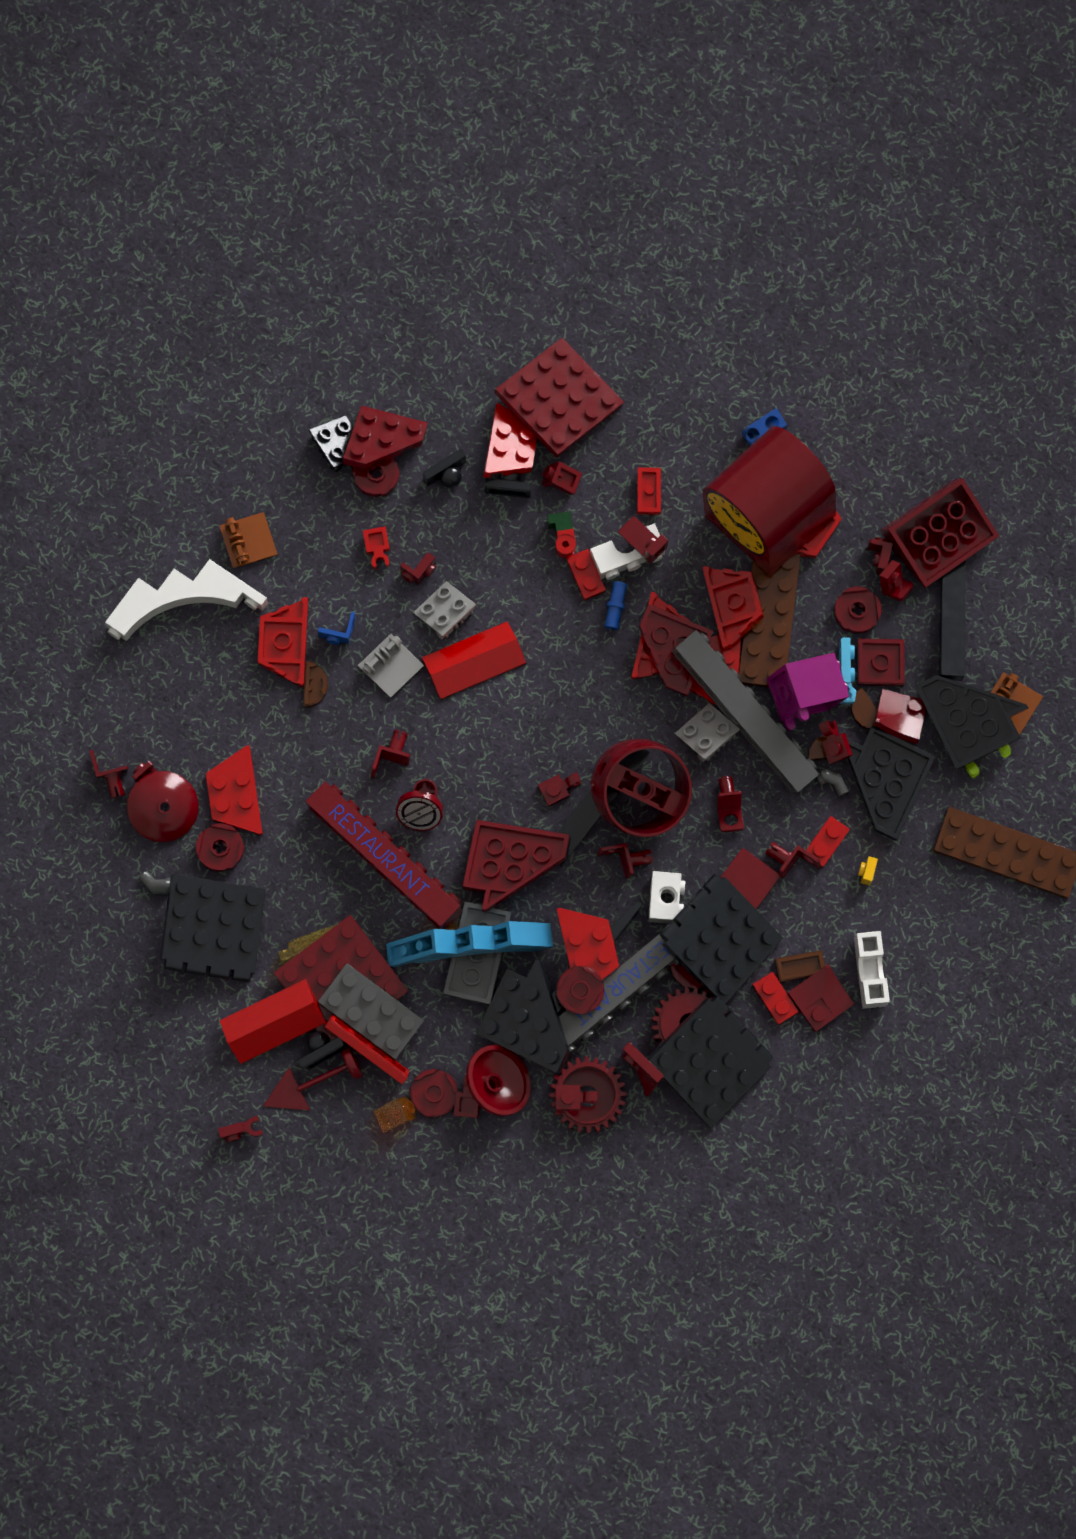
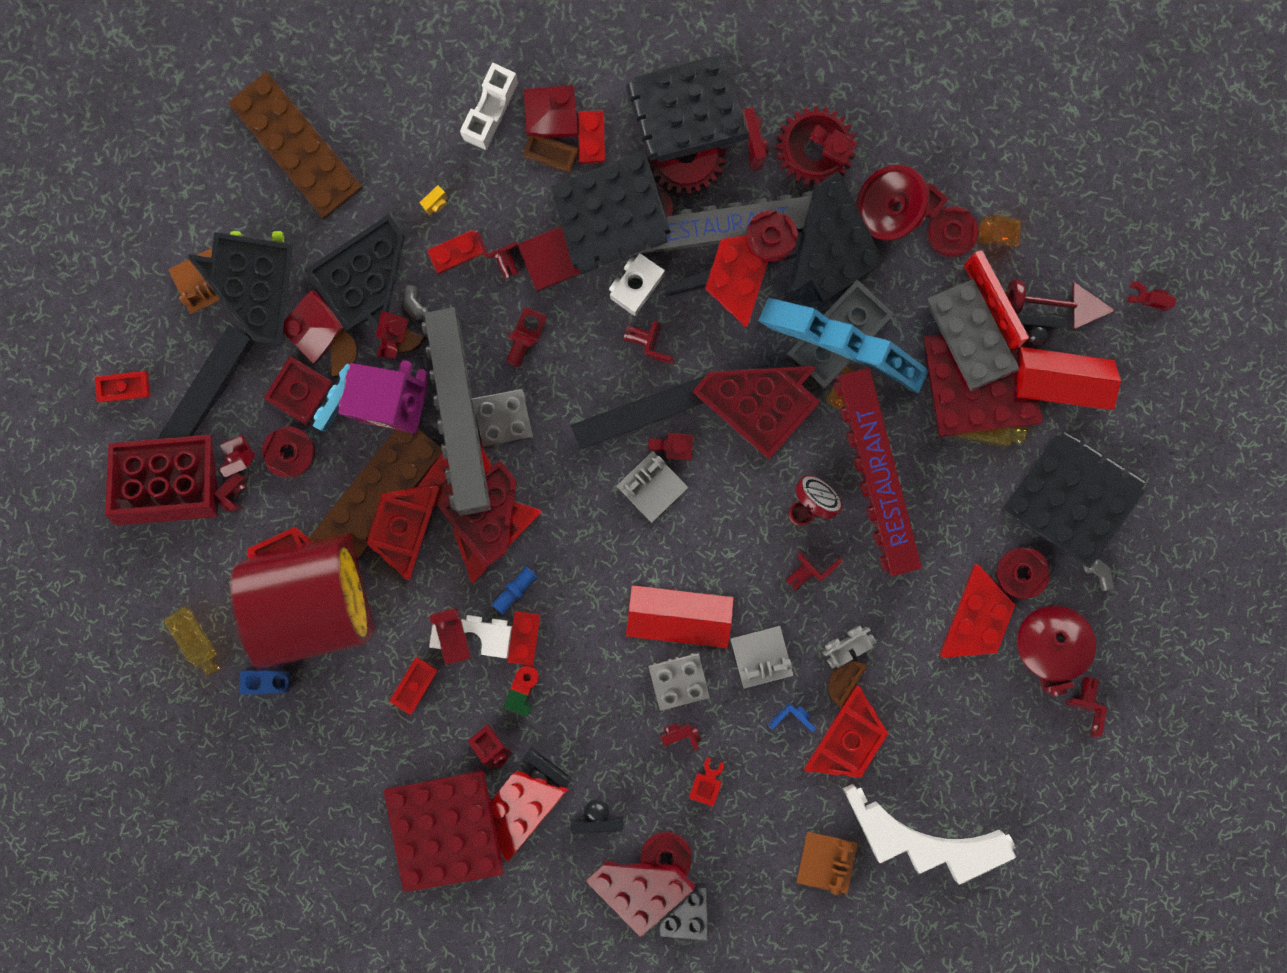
camera: 140 degrees left, 10 degrees up
dark red cylinder [591,739,692,837] -> none
none -> red plate [95,371,151,403]
none -> clear yellow hinge [163,606,219,676]
none -> light grey hinge [617,451,688,523]
none -> light grey hinge [822,625,877,668]

